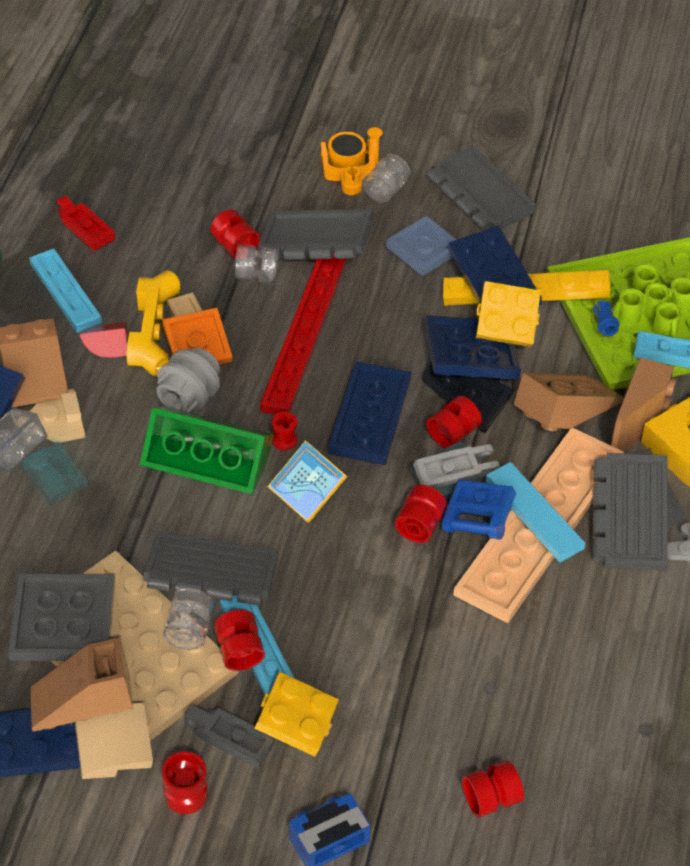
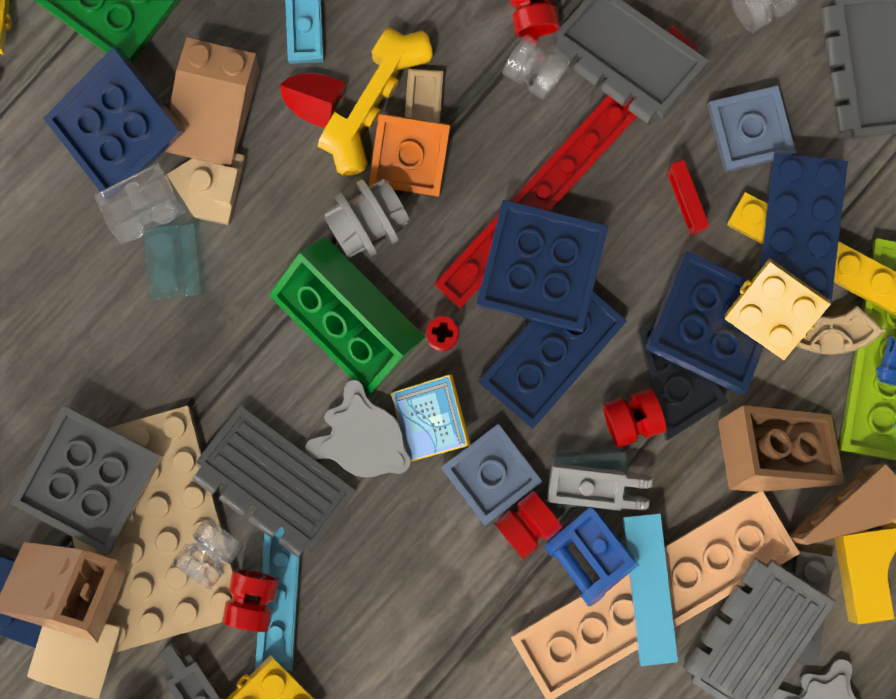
camera: 30 degrees right, 35 degrees up
none -> light grey tile [305,380,411,477]
none -> sand blue plate [441,424,542,526]
none -> dark blue plate [476,200,609,333]
none -> red tile [666,160,709,236]
none -> tan tile [796,306,885,355]

